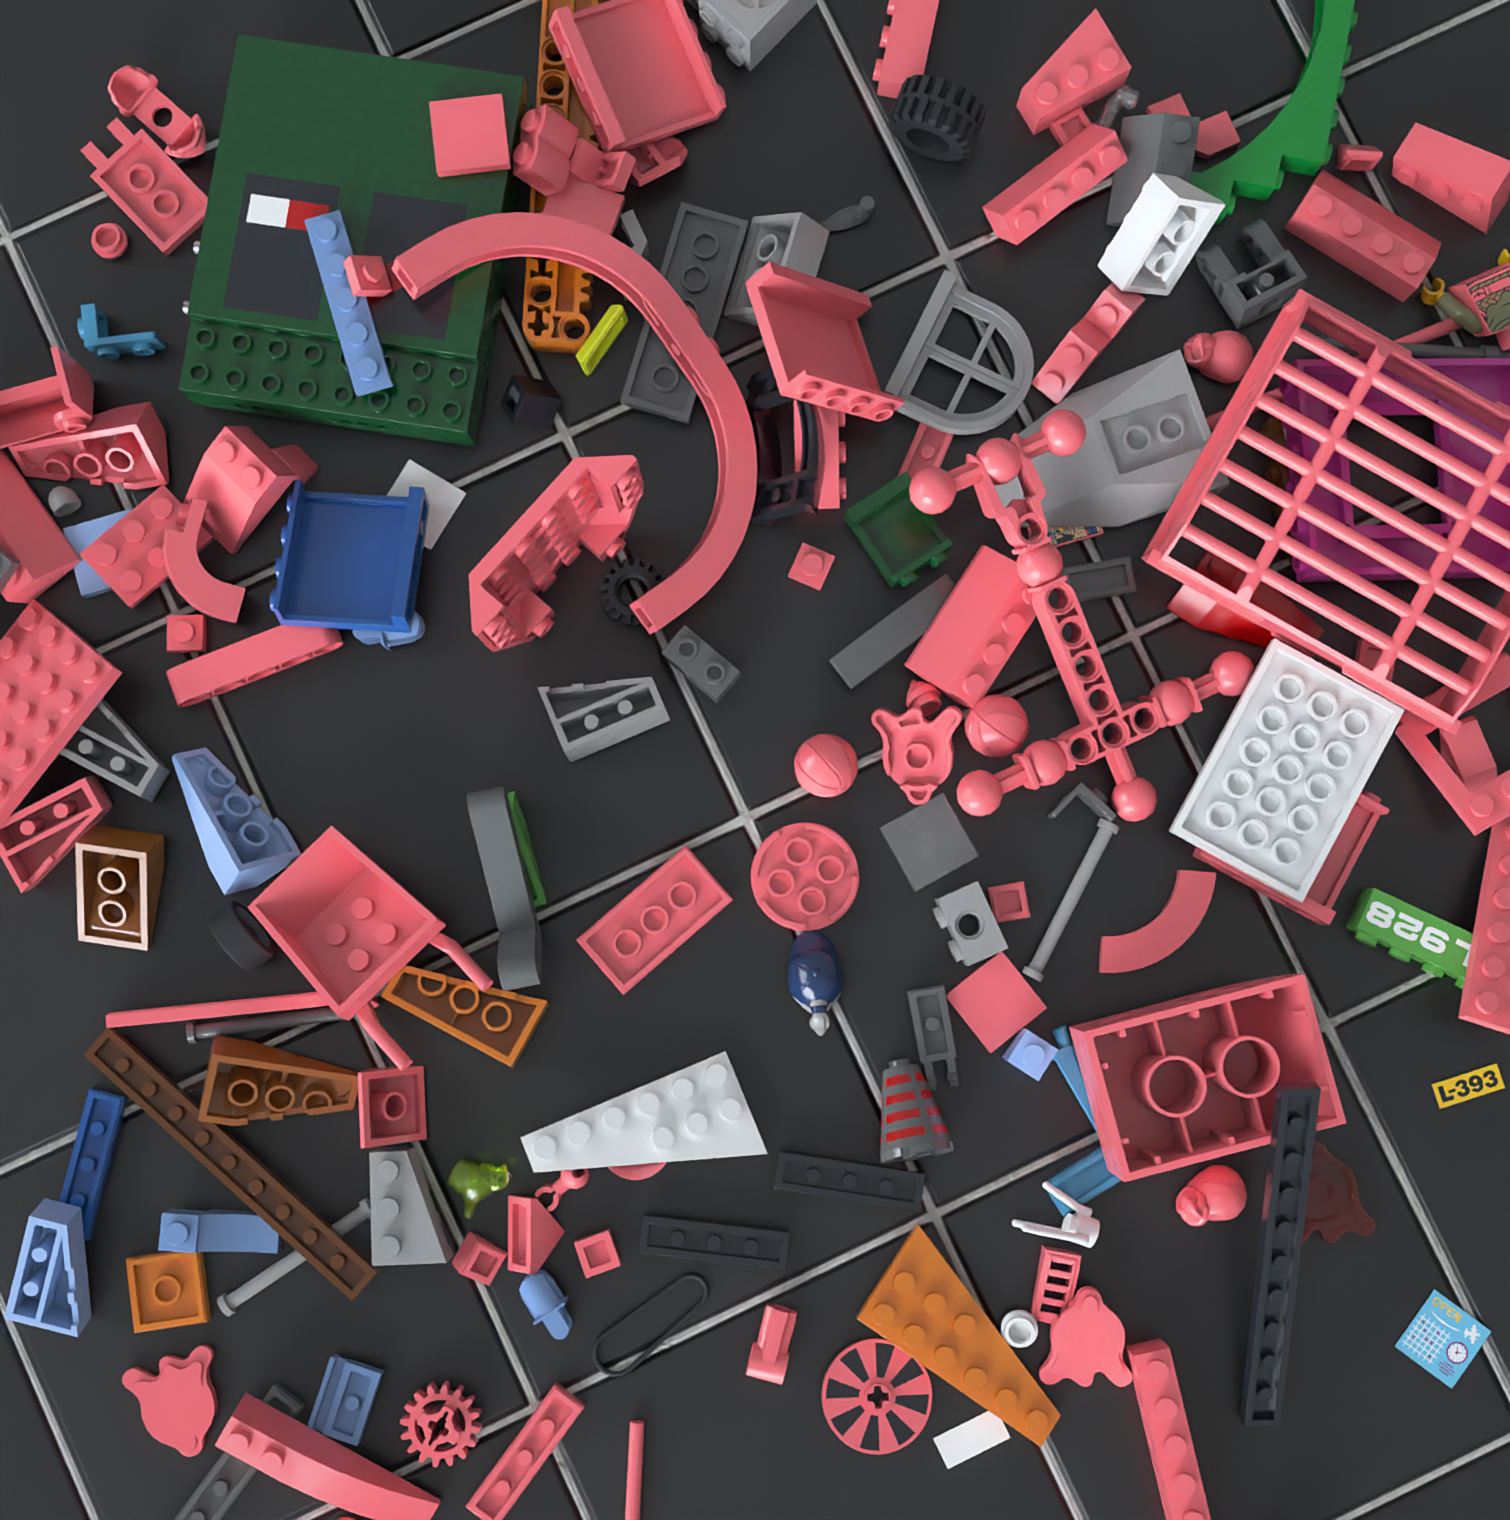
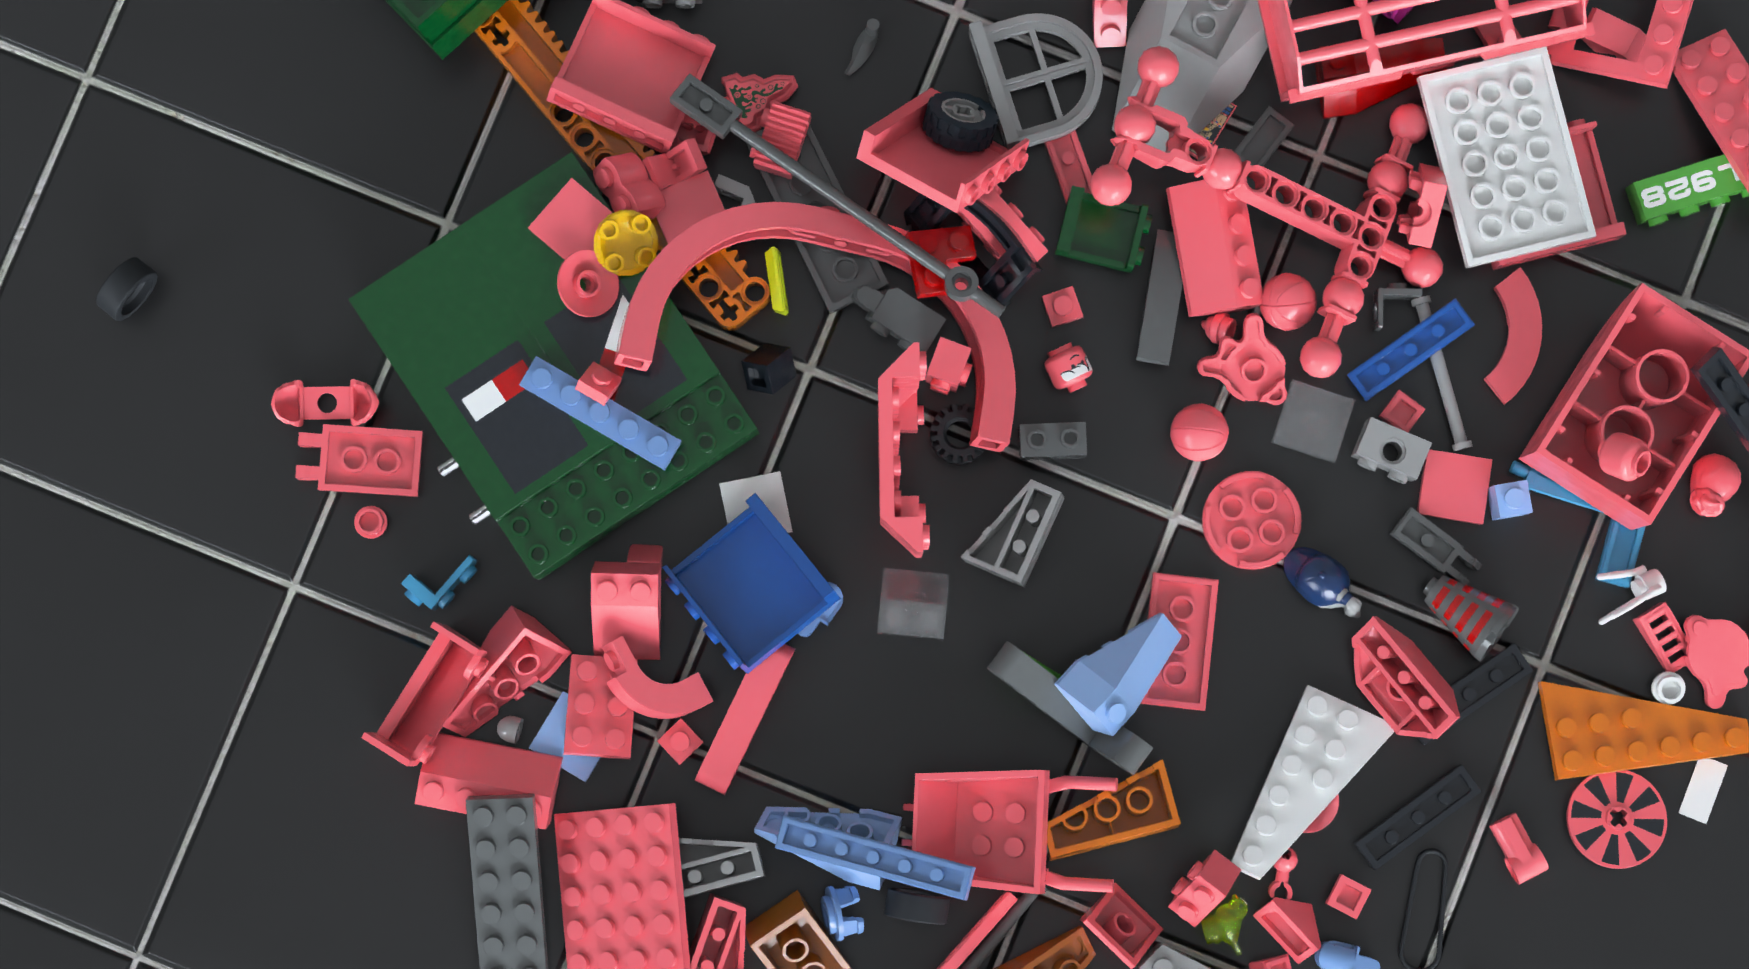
camera: 45 degrees left, 0 degrees up
light grey slope [723,212,830,327] -> none
none -> coral dish [557,250,619,317]
none -> yellow dish [594,210,658,276]
none -> dark grey bar [670,73,1006,318]
none -> coral rock [721,73,798,132]
none -> coral brick [749,101,812,180]
none -> medium blue tile [775,815,976,901]
none -> medium blue piece [820,886,864,941]
none -> dark grey hinge [851,285,946,352]
none -> clear slope [877,568,949,640]
none -> red plate [905,225,977,299]
none -> black wheel [922,91,999,152]
none -> coral brick [925,337,973,395]
none -> coral head [1044,342,1093,393]
none -> light blue wedge [1054,612,1182,736]
none -> coral brick [1168,850,1241,927]
none -> blue tile [1347,298,1475,402]
none -> coral wedge [1351,616,1460,739]
none -> coral brick [1396,163,1448,248]
none -> coral head [1597,432,1651,481]

